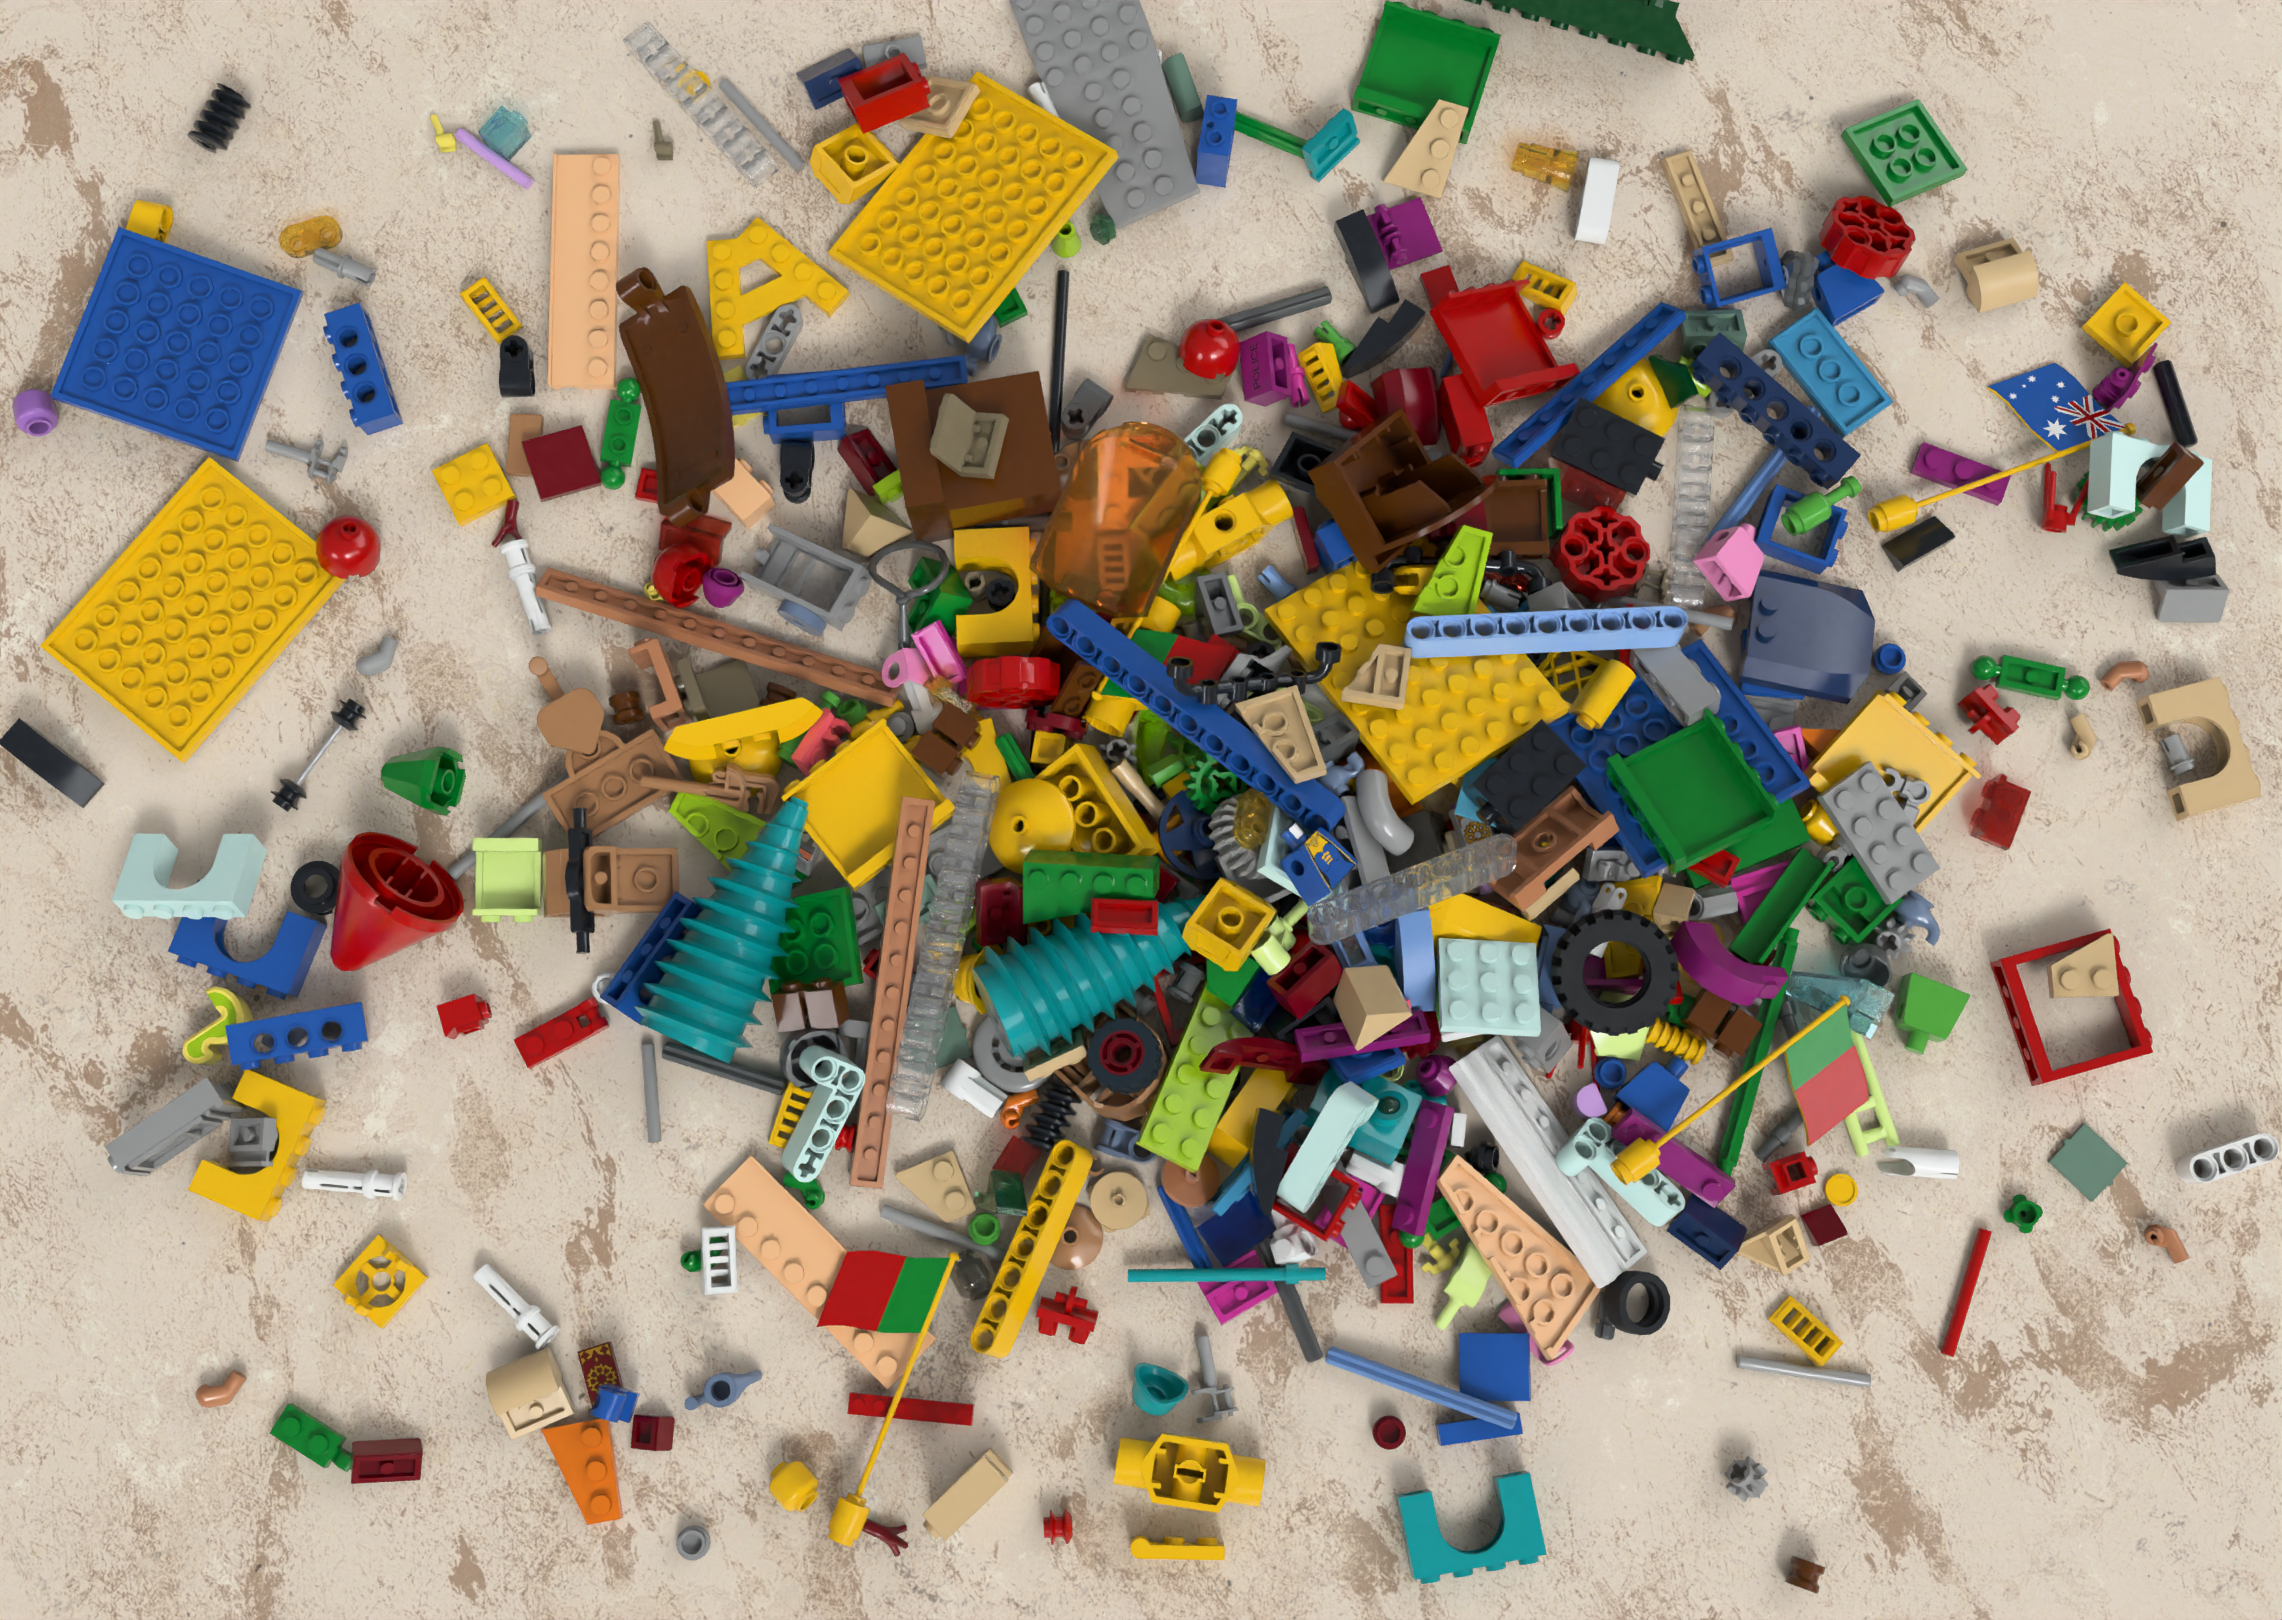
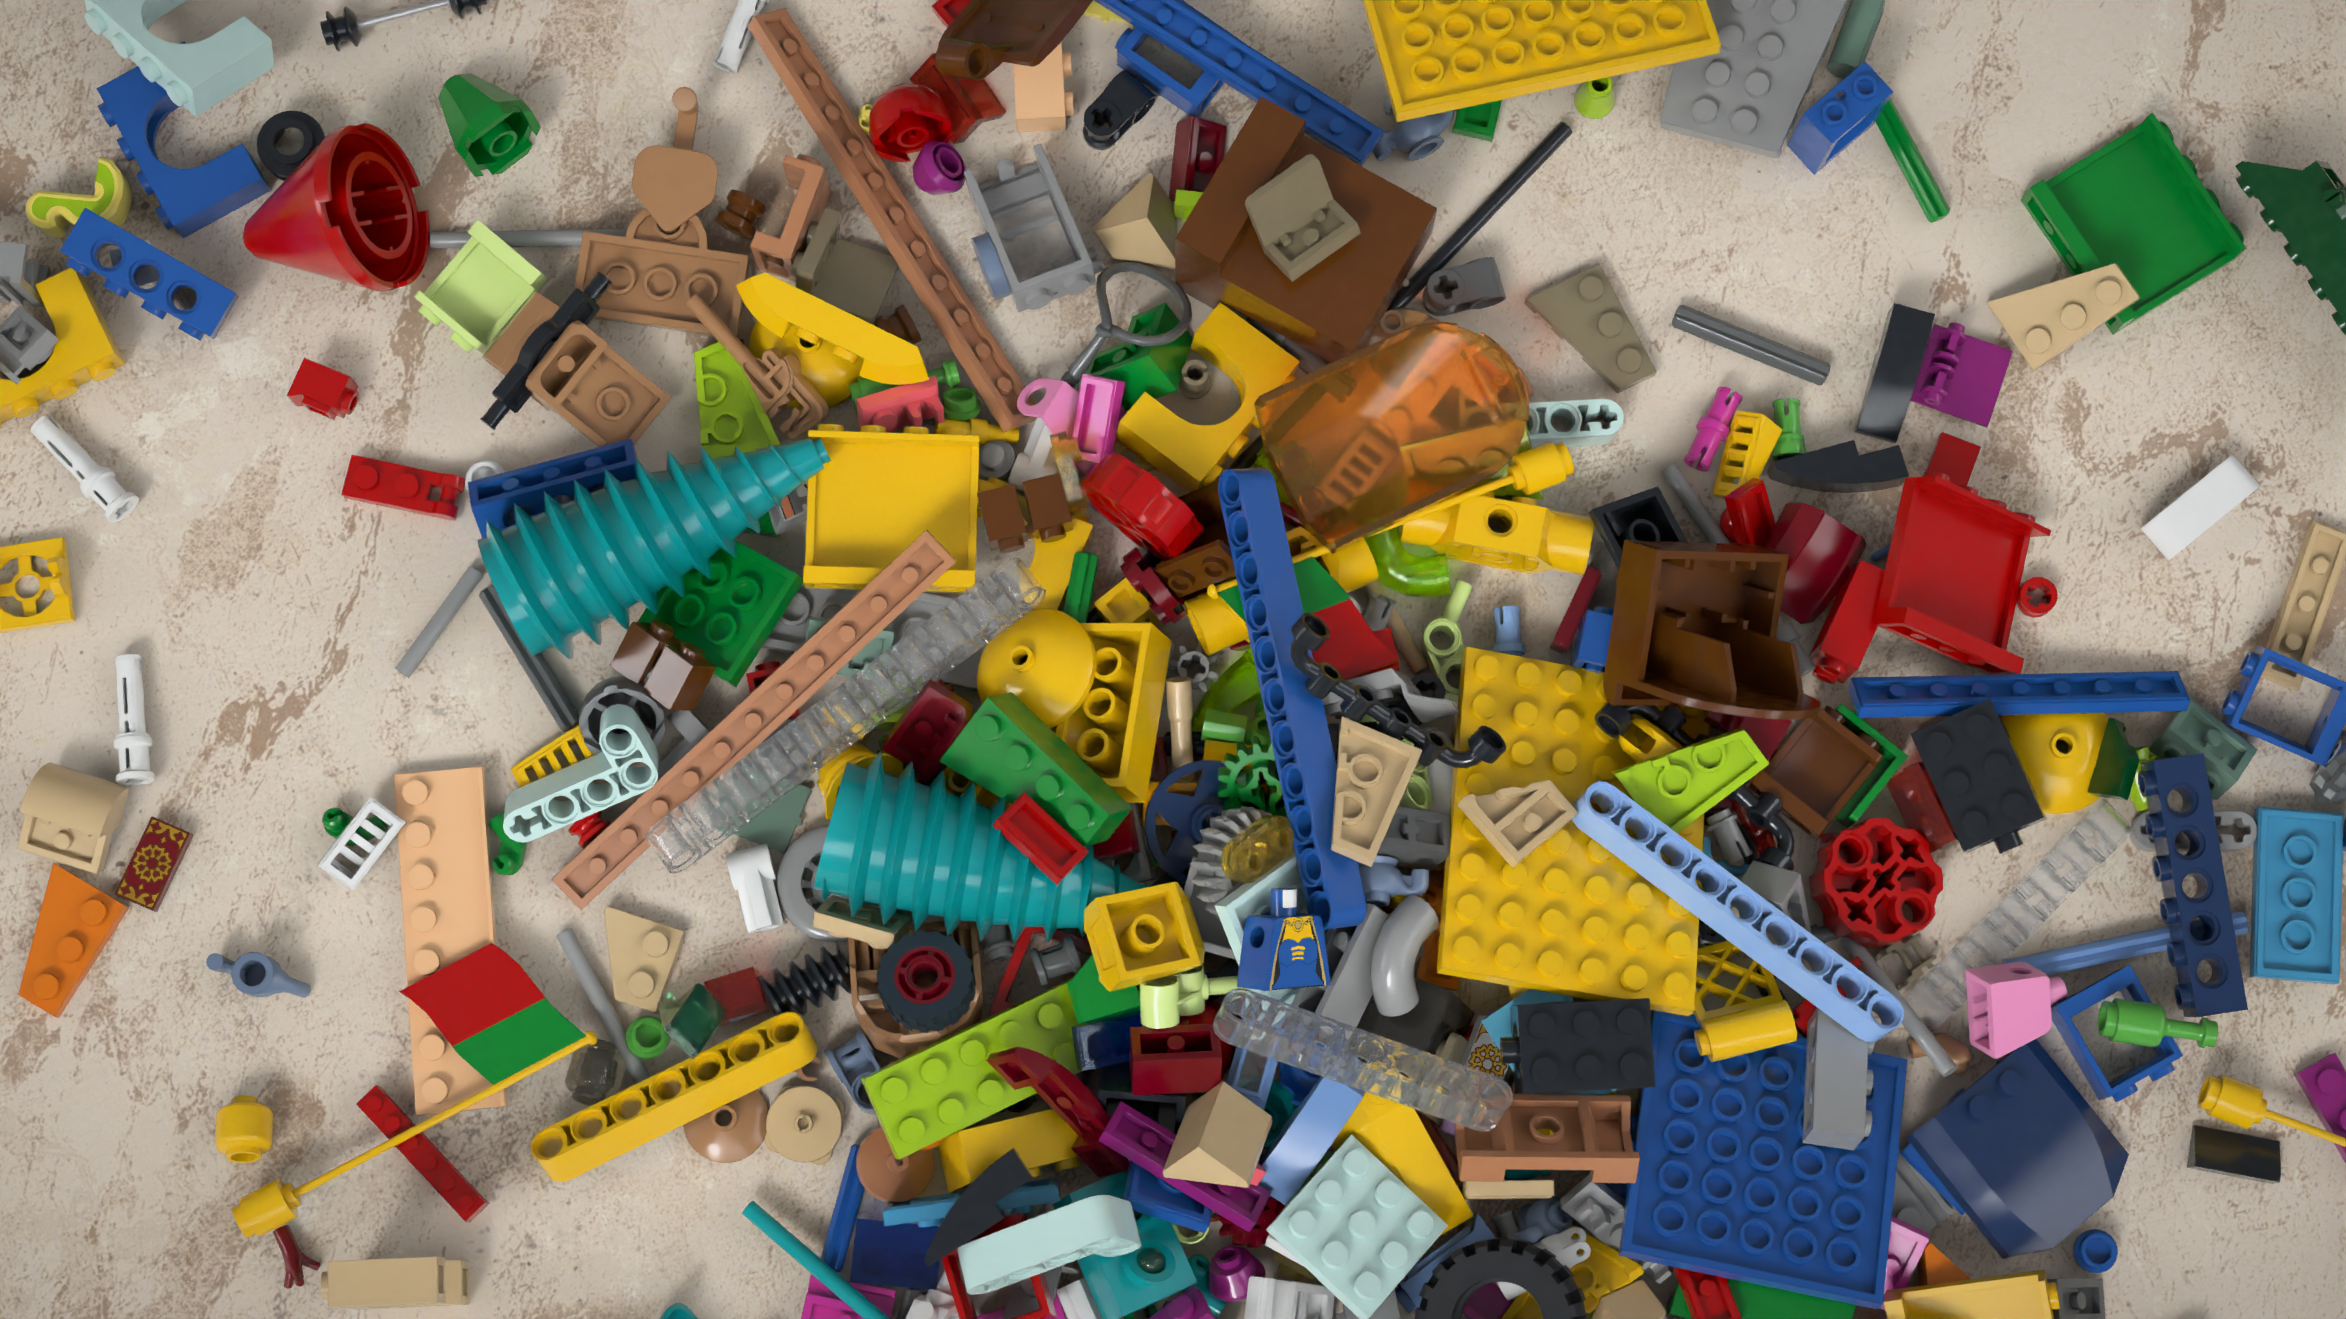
camera: 40 degrees right, 0 degrees up
blue leg [590,1383,640,1423] -> none
dark red slope [631,1414,675,1451] -> none
light grey plate [676,1525,711,1560] -> none
black bush [986,578,1015,612] -> none
orange arm [1000,1089,1039,1129] -> none
red hips [1036,1286,1099,1345] -> none
clear green plate [1090,214,1116,245] -> none
red cylinder [1177,319,1240,379] -> none
dark grey slope [1195,571,1244,638] -> none
light yellow piece [1231,445,1269,490] -> none
magenta brick [1240,331,1293,407] -> none
teal plate [1301,108,1360,182] -> none
clear yellow plant [1511,142,1580,193] -> none
yellow slope [1511,260,1577,315] -> none
green panel [1605,708,1779,875] -> none

